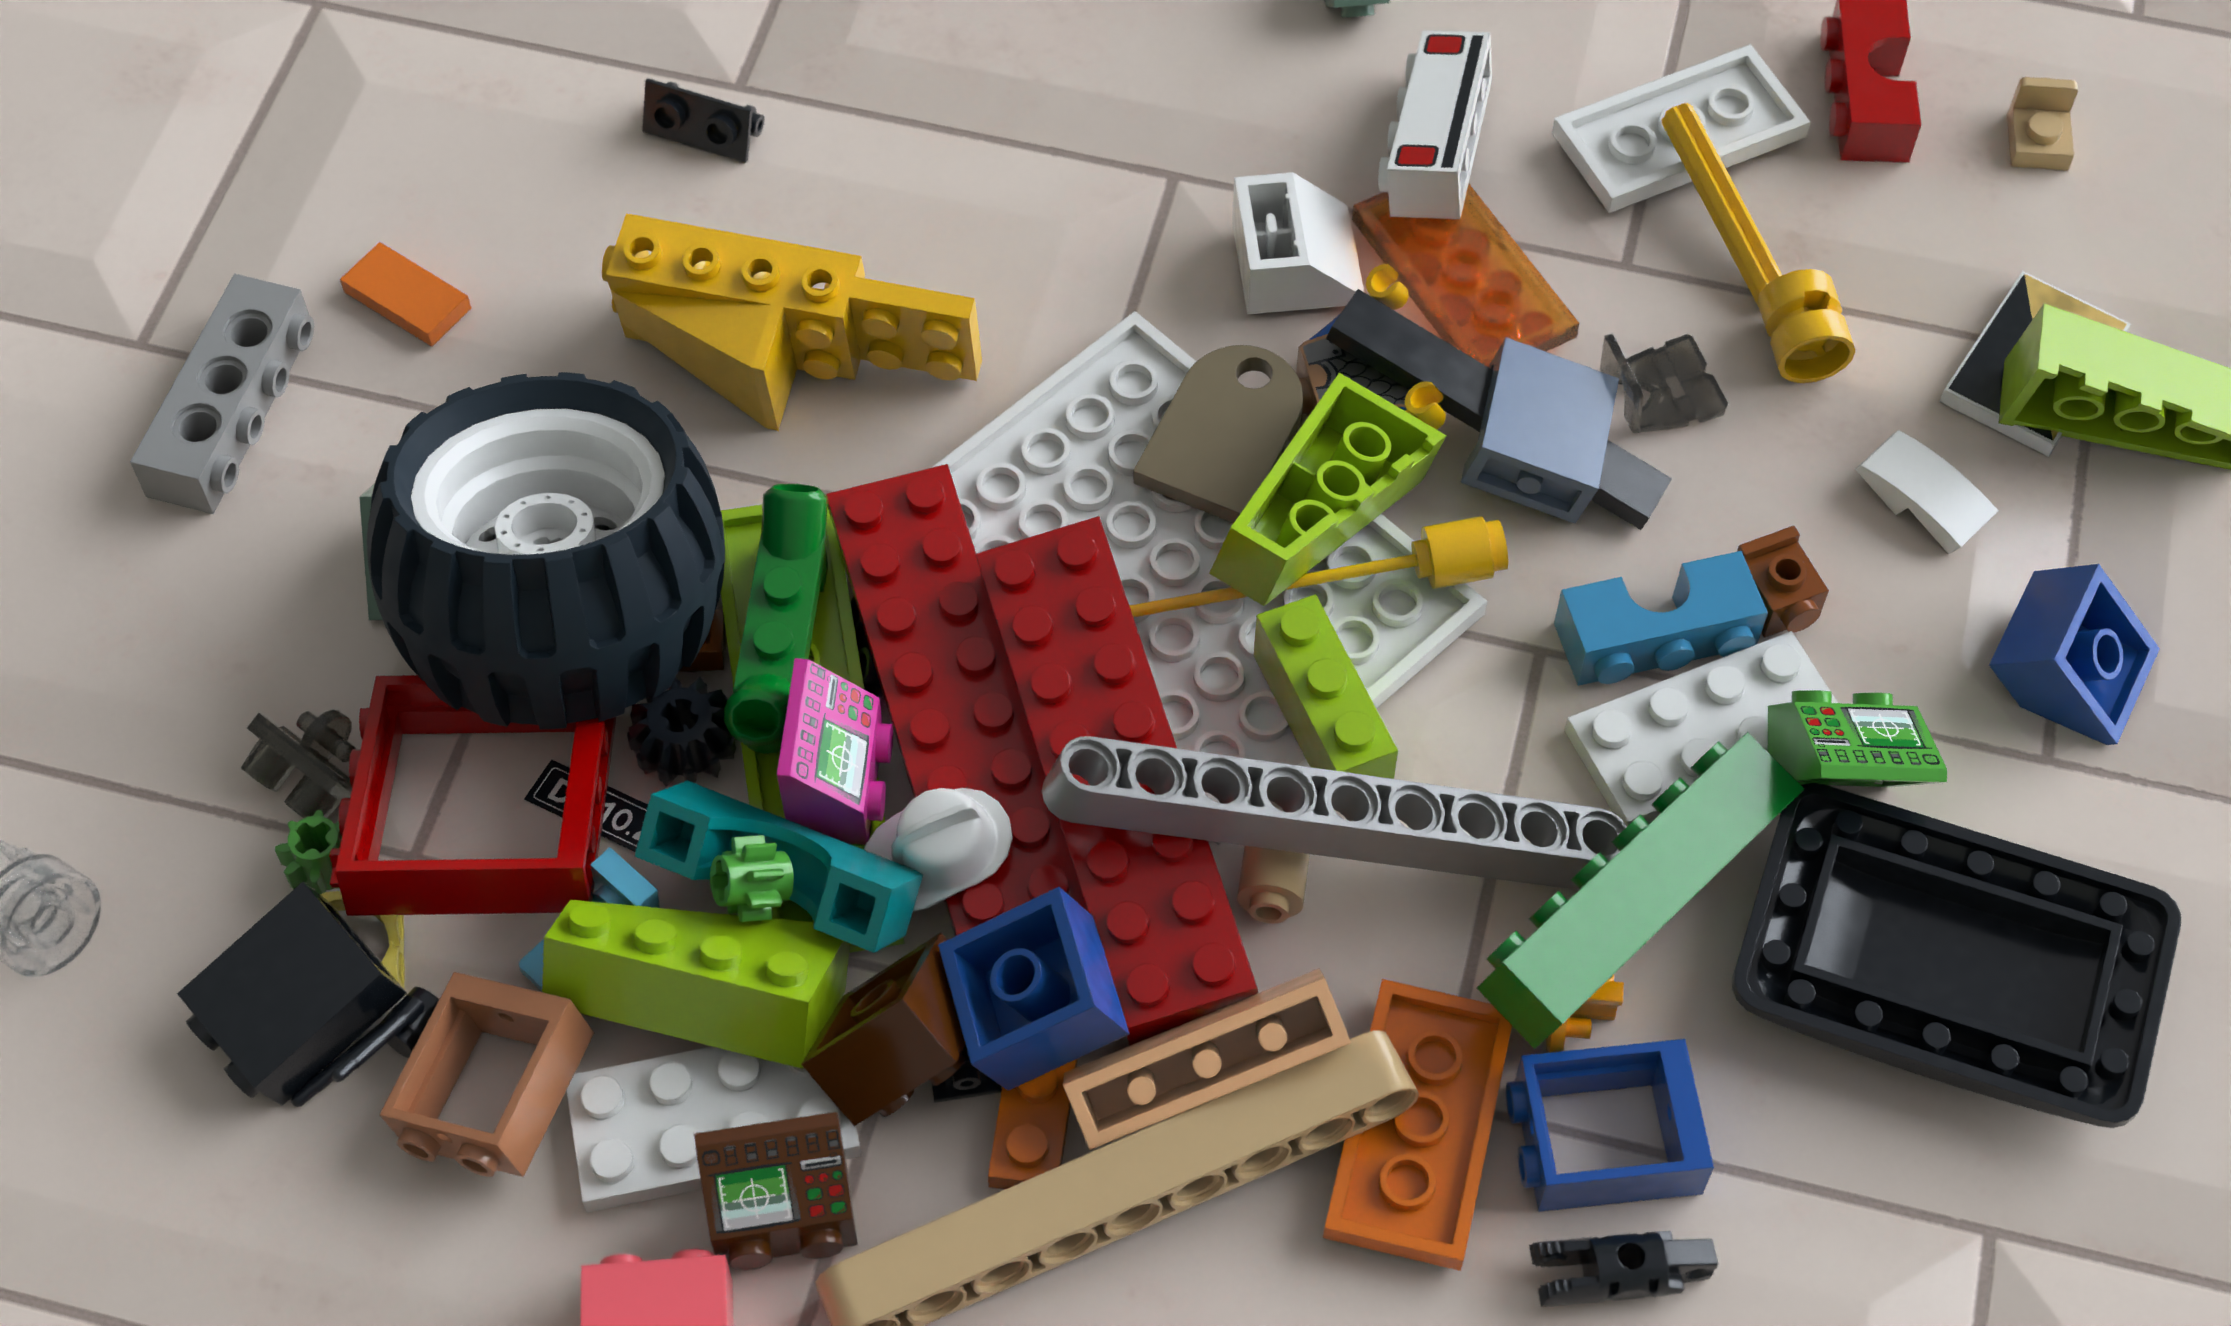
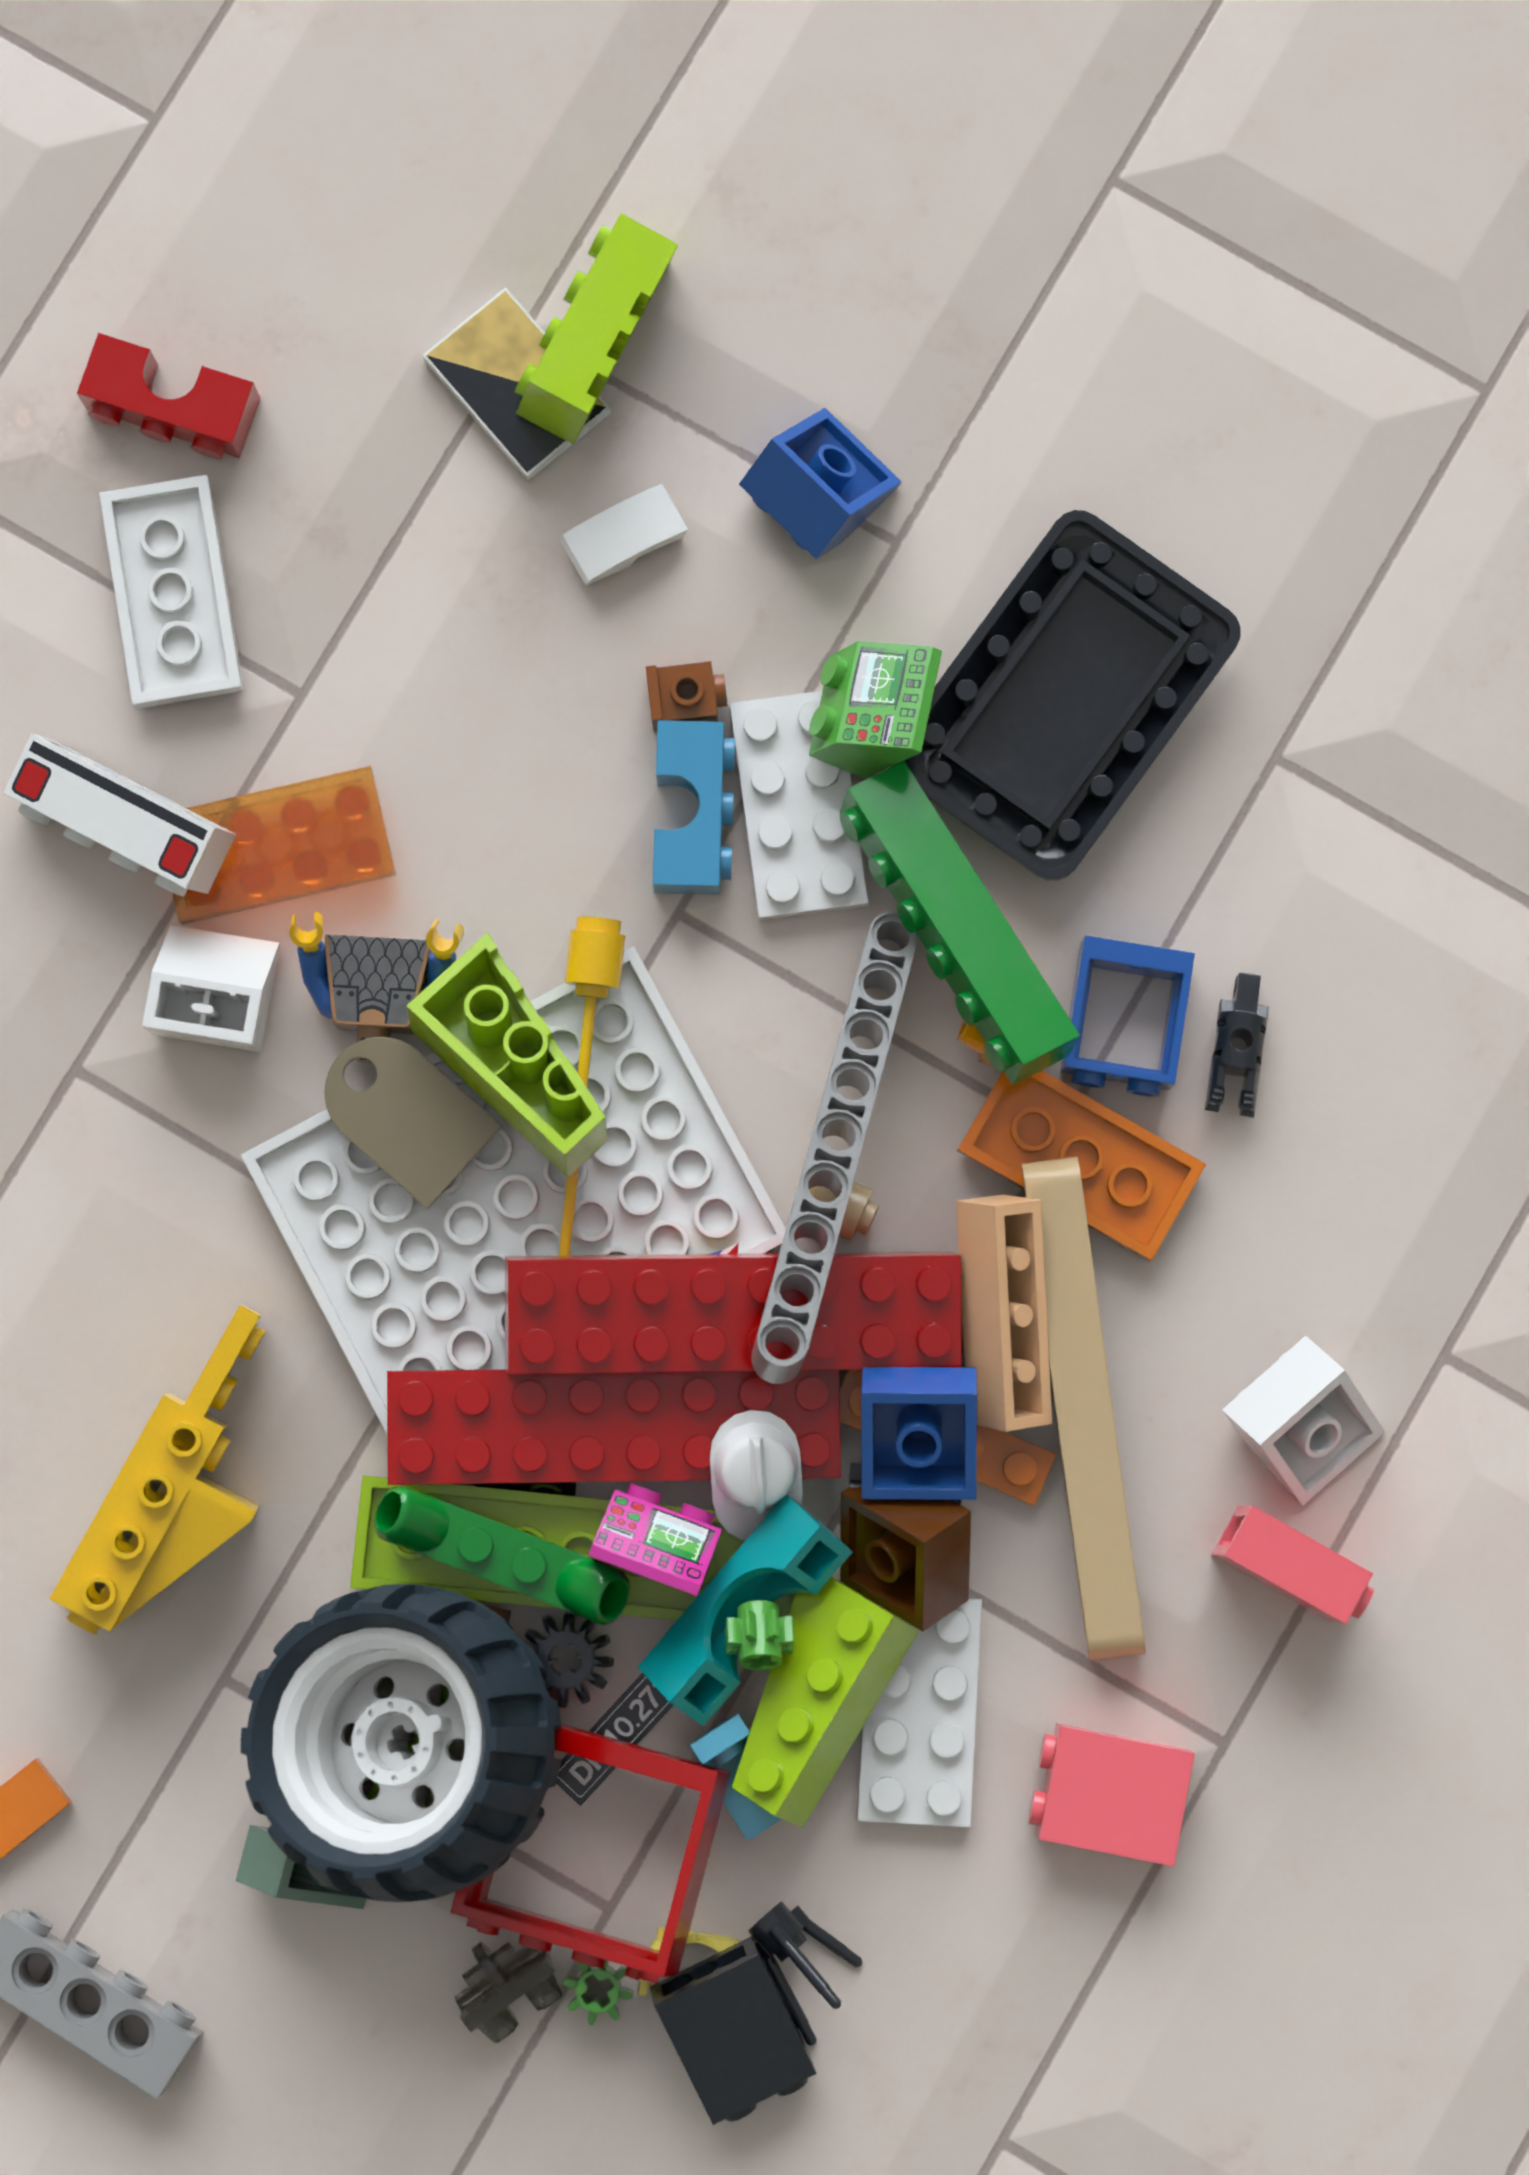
camera: 75 degrees left, 25 degrees up
nougat window [379,972,594,1177] -> none
reddish brown slope [694,1112,858,1270] -> none
lime brick [1253,594,1398,779] -> none
black tile [1326,289,1672,530] -> none
panel [1461,337,1619,523] -> none
clear smoke piece [1600,334,1728,433] -> none
yellow axle [1662,103,1782,307] -> none
yellow wheel [1757,269,1856,383] -> none
tan bracket [2007,77,2078,171] -> none

